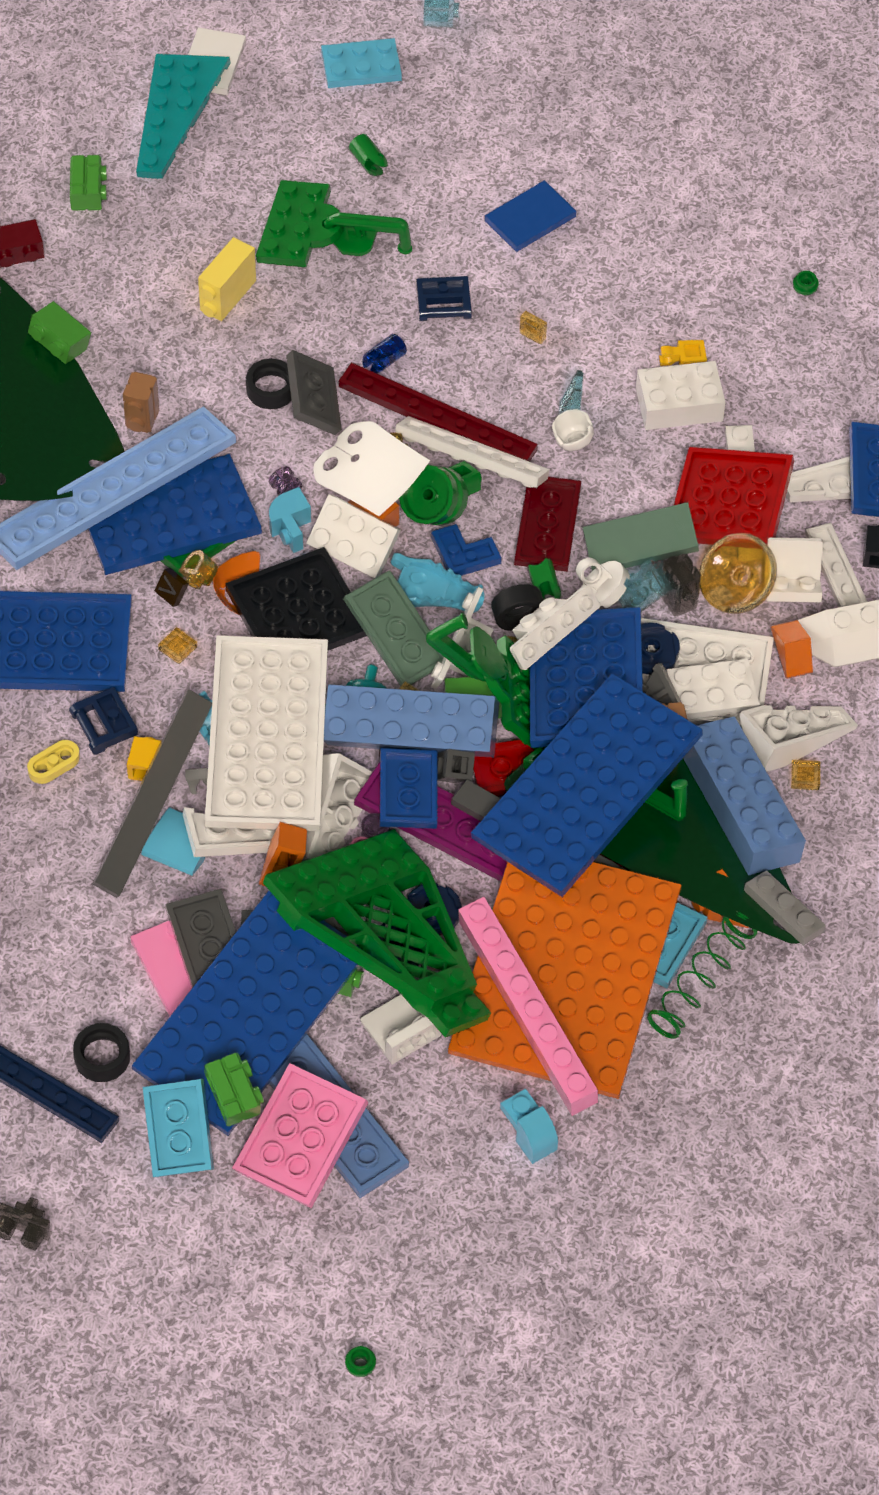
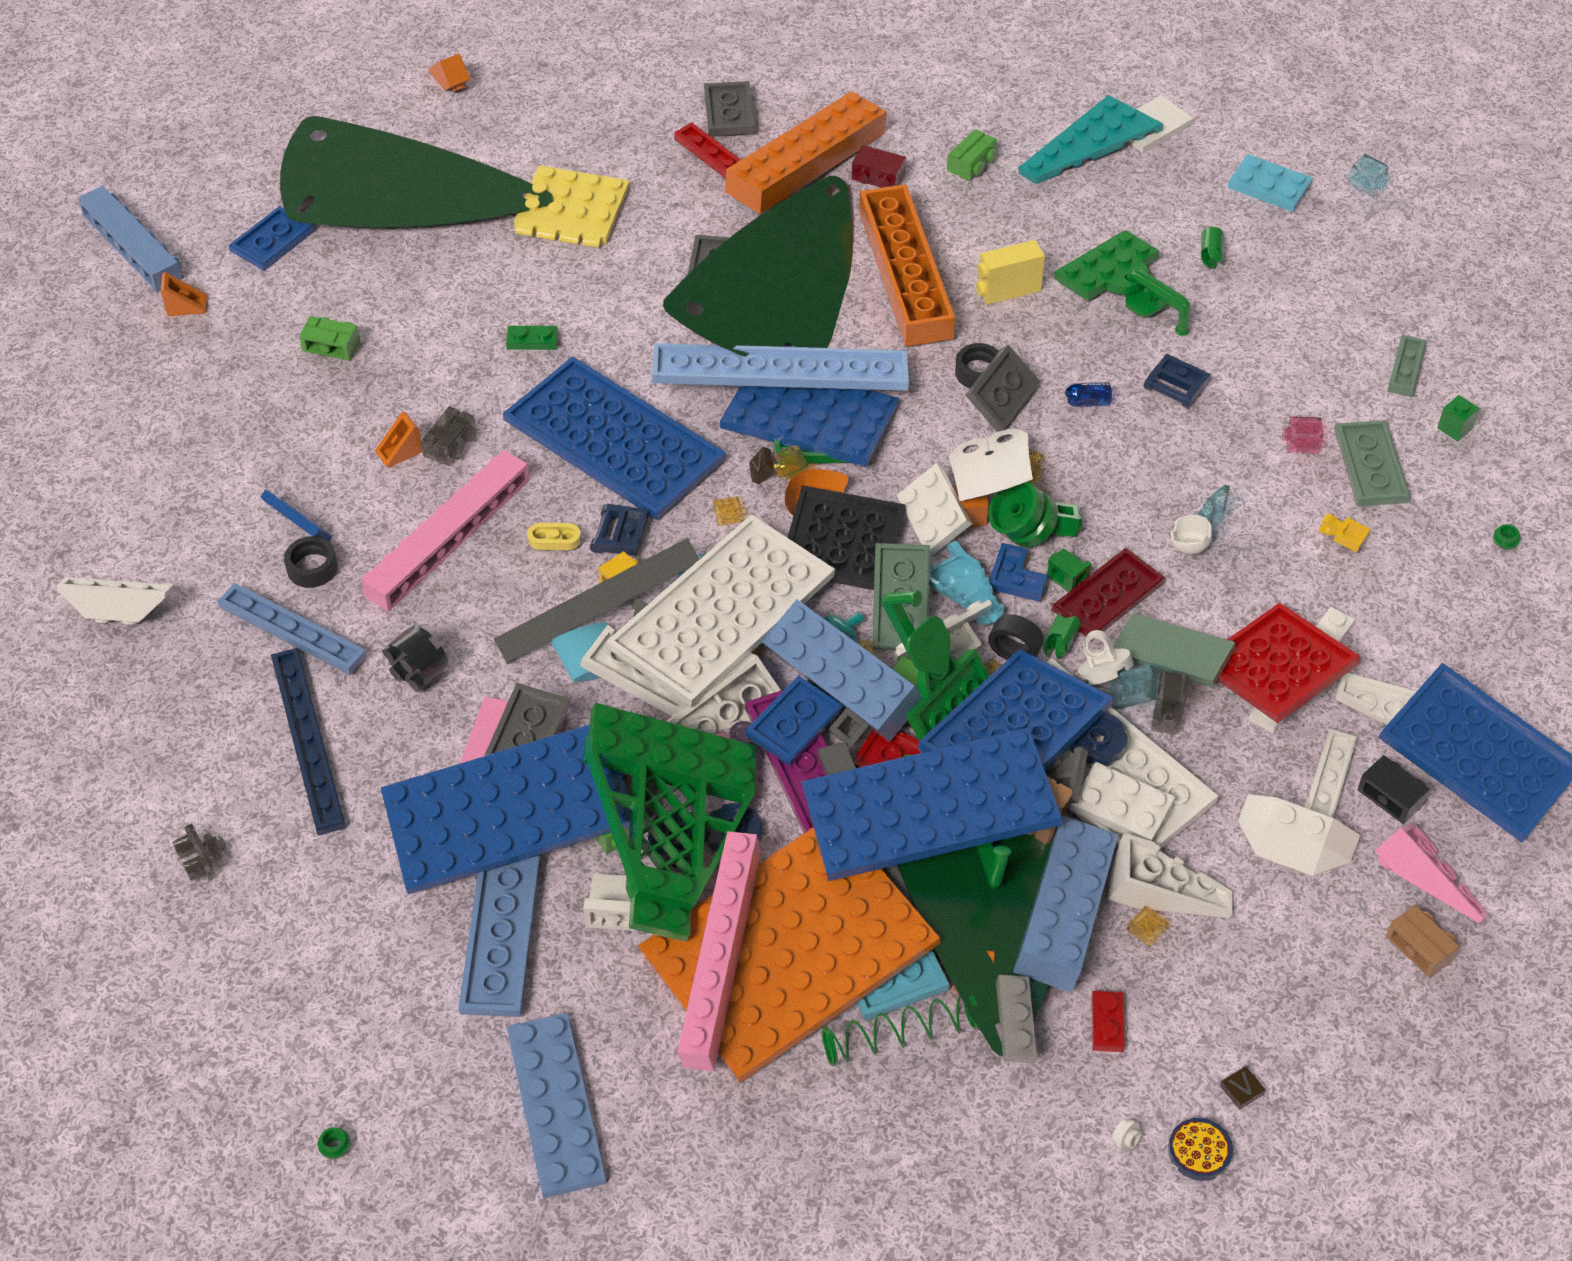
camera: 40 degrees right, 5 degrees down
bright green brick [28,301,92,364] -> none
black tyre [73,1023,130,1082] -> none
medium nougat brick [123,372,159,433] -> none
medium azure plate [142,1079,214,1177] -> none
bright green brick [204,1053,264,1127] -> none
bright pink plate [232,1063,369,1208] -> none
orange slope [259,822,307,886] -> none
clear purple wheel [269,466,302,496] -> none
medium azure brick [269,487,311,553] -> none
dark red plate [339,362,538,462] -> none
white plate [395,416,550,488] -> none
blue tile [485,180,577,252] -> none
medium azure brick [500,1089,558,1164] -> none
white bracket [510,585,600,670] -> none
clear yellow tile [520,311,547,344] -> none
white brick [636,361,726,430] -> none
clear yellow dish [699,533,777,614] -> none
white bracket [765,538,823,602] -> none
orange slope [771,620,813,679] -> none
none -> black brick [382,625,449,692]
none -> medium blue plate [507,1013,606,1199]
none -> orange brick [859,184,955,347]
none -> green brick [1047,548,1091,592]
none -> red plate [1091,991,1124,1052]
none -> clear pink brick [1282,416,1323,454]
none -> sand green tile [1334,420,1410,507]
none -> sand green tile [1387,335,1427,397]
none -> green brick [1437,395,1480,441]

